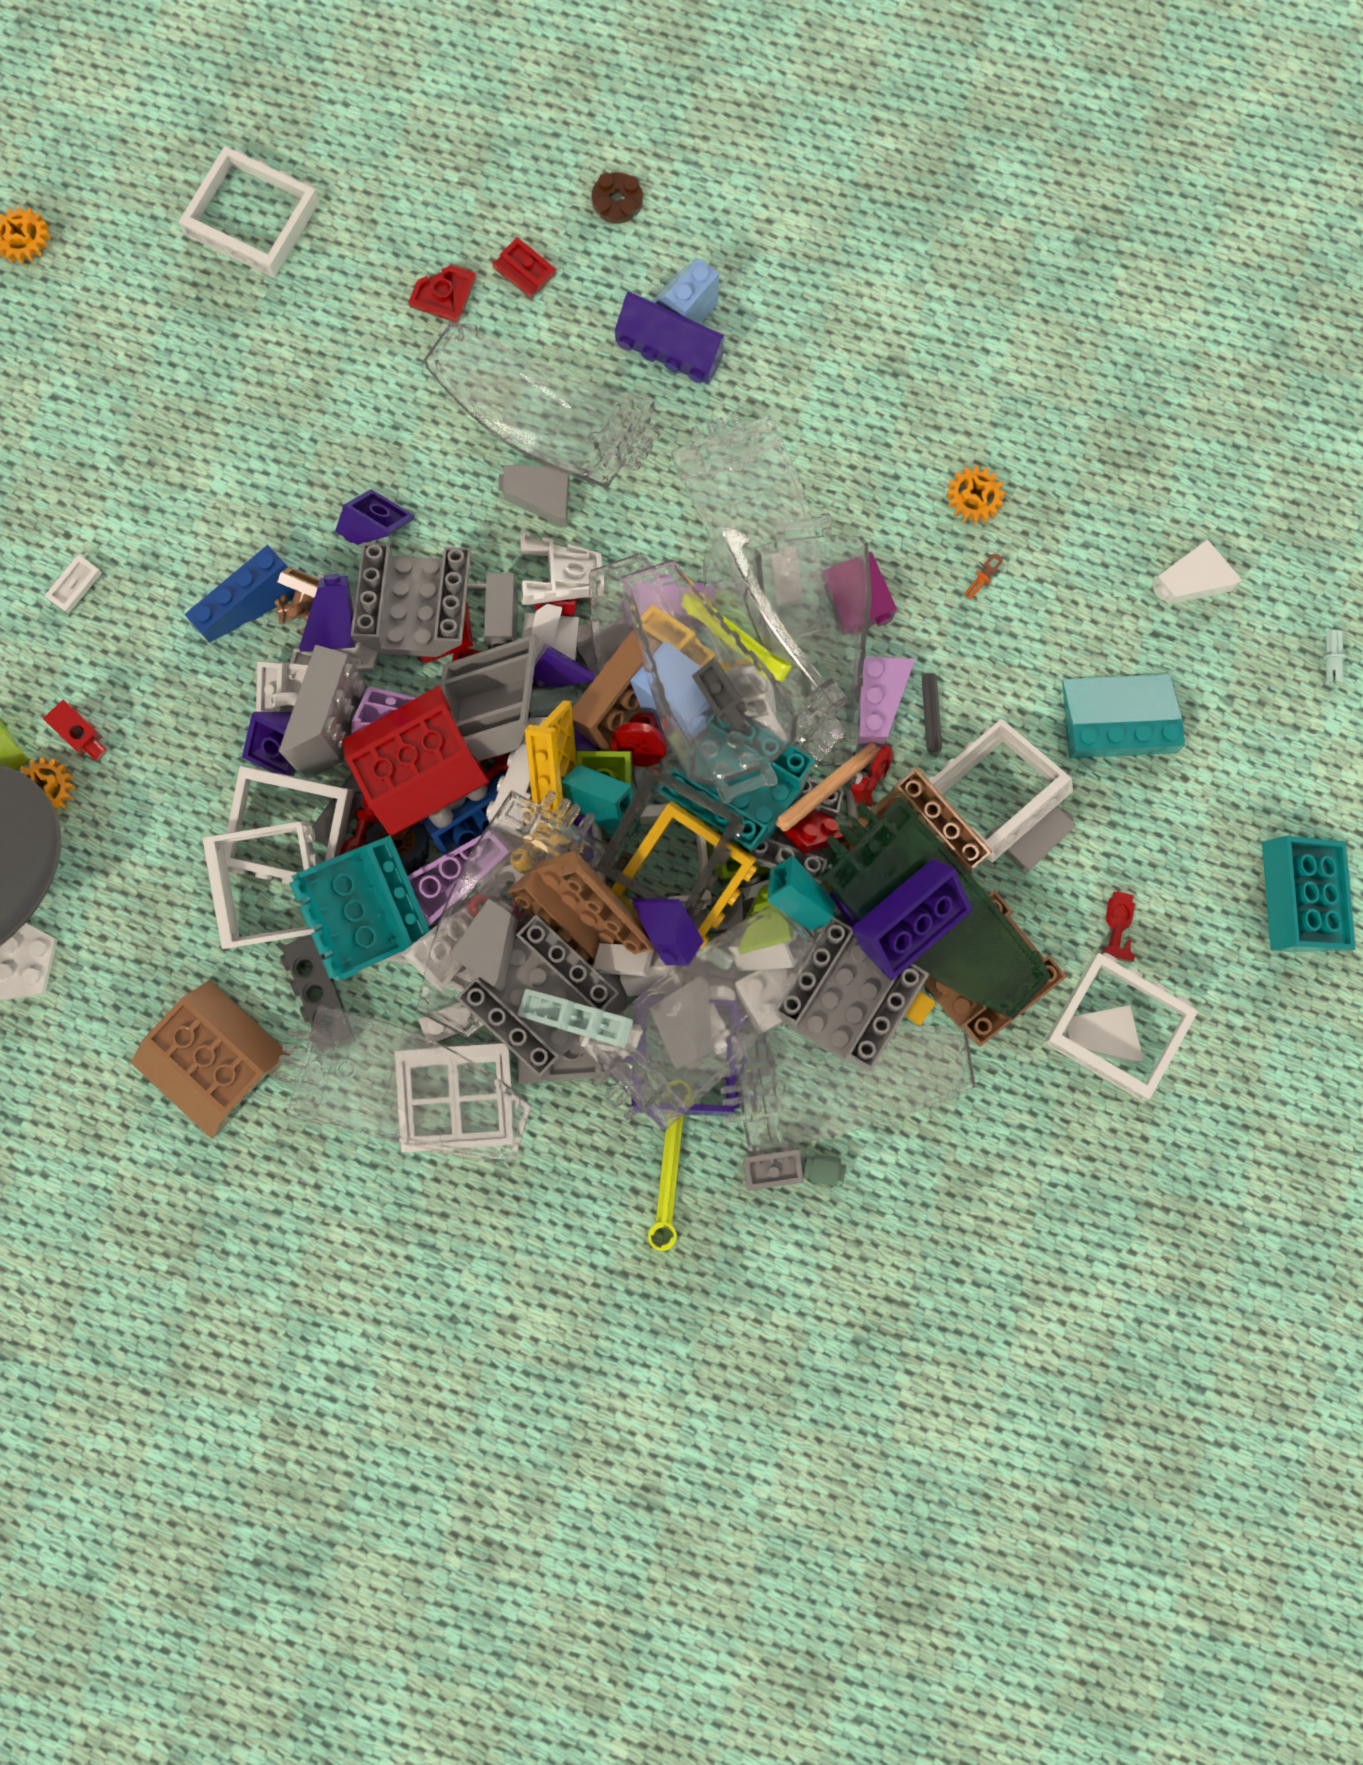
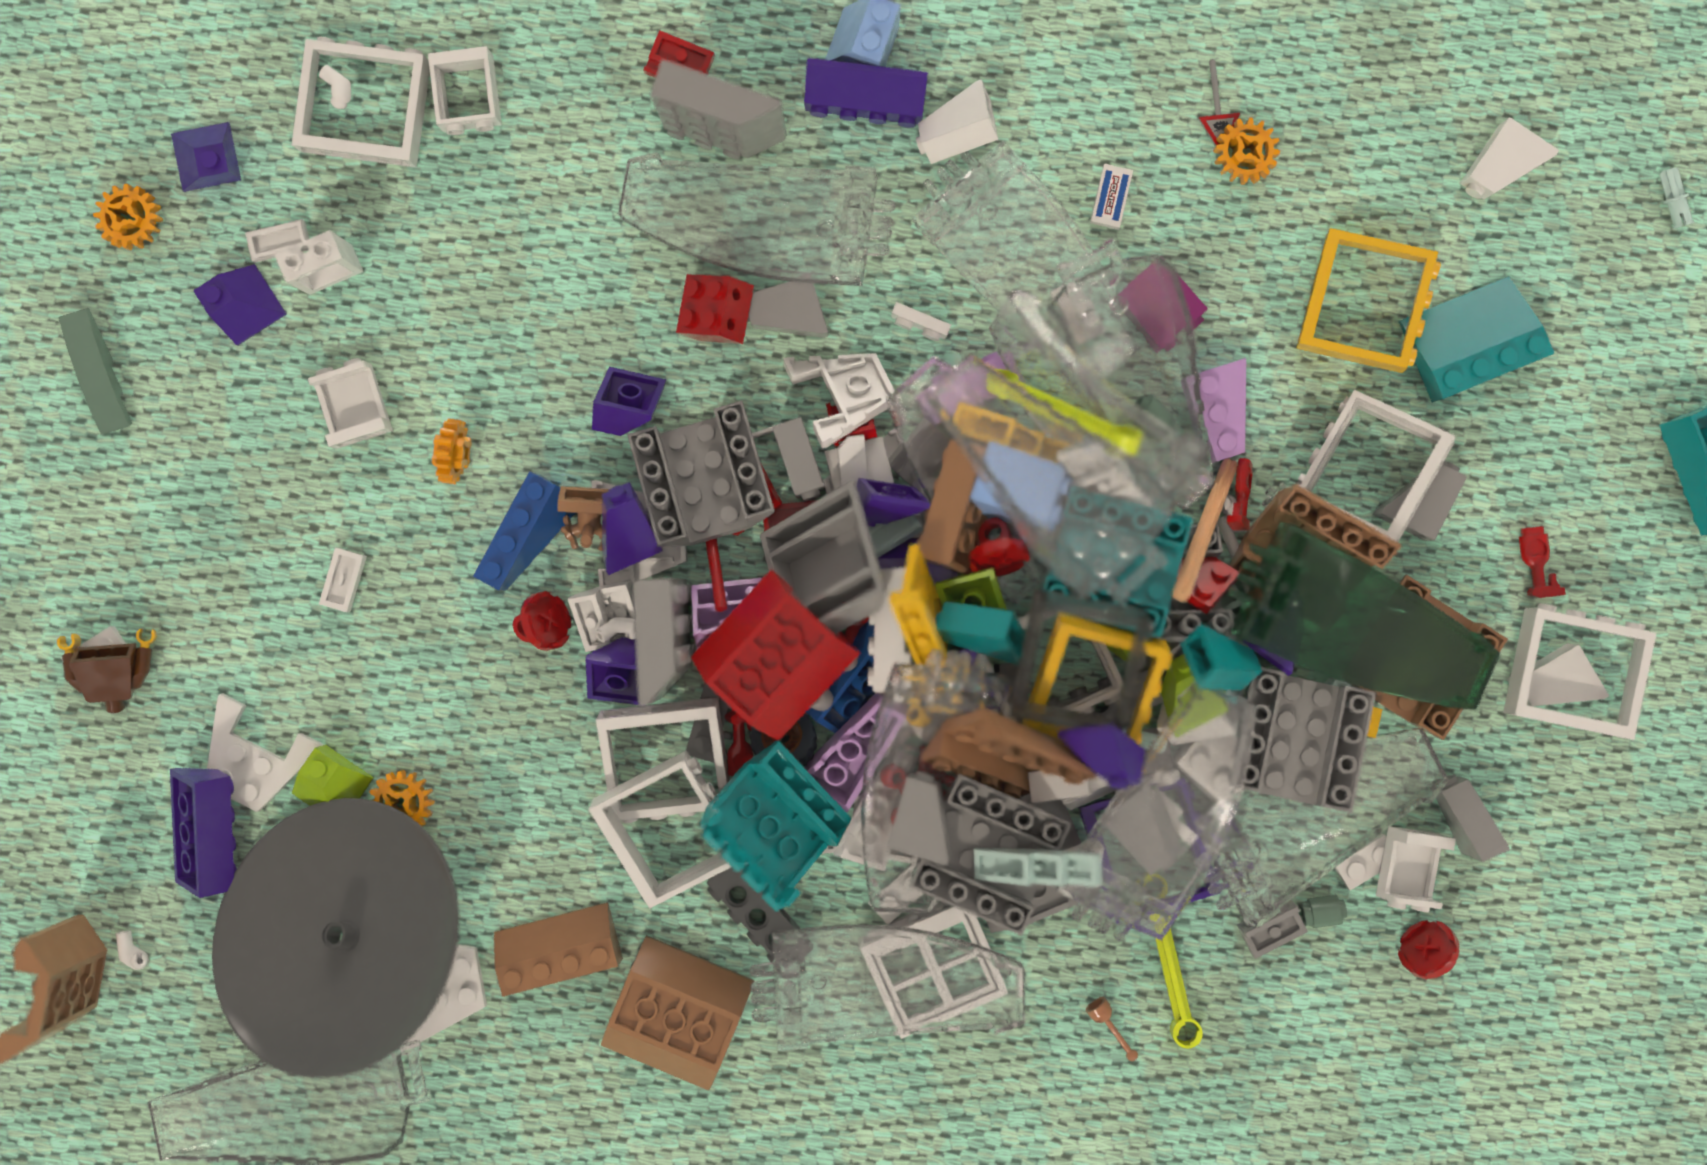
camera: 20 degrees left, 10 degrees up
red torso [42,700,108,761] -> none
red plate [408,265,476,323] -> none
dark grey hinge [692,658,751,734] -> none
dark purple slope [851,859,973,980] -> none
dark grey axle [922,673,942,753] -> none
piece [964,554,1003,599] -> none
none -> dark purple slope [171,122,241,192]
none -> dark purple slope [193,264,287,346]
none -> white tile [245,219,309,263]
none -> white window [274,230,364,295]
none -> white panel [308,358,393,449]
none -> white arm [319,65,351,109]
none -> white window [428,46,502,135]
none -> light orange gear [432,418,472,484]
none -> medium nougat slope [494,902,623,997]
none -> red tile [513,591,571,651]
none -> light grey slope [650,59,787,159]
none -> red piece [676,274,754,344]
none -> red bar [705,538,728,612]
none -> white plate [891,302,951,341]
none -> white slope [916,79,998,164]
none -> nougat hinge [1086,996,1138,1062]
none -> tile [1090,164,1133,230]
none -> piece [1198,59,1240,148]
none -> yellow window [1296,228,1441,373]
none -> white plate [1332,833,1386,891]
none -> white panel [1376,826,1456,912]
none -> red tile [1398,920,1459,979]
none -> light grey slope [1432,774,1510,862]

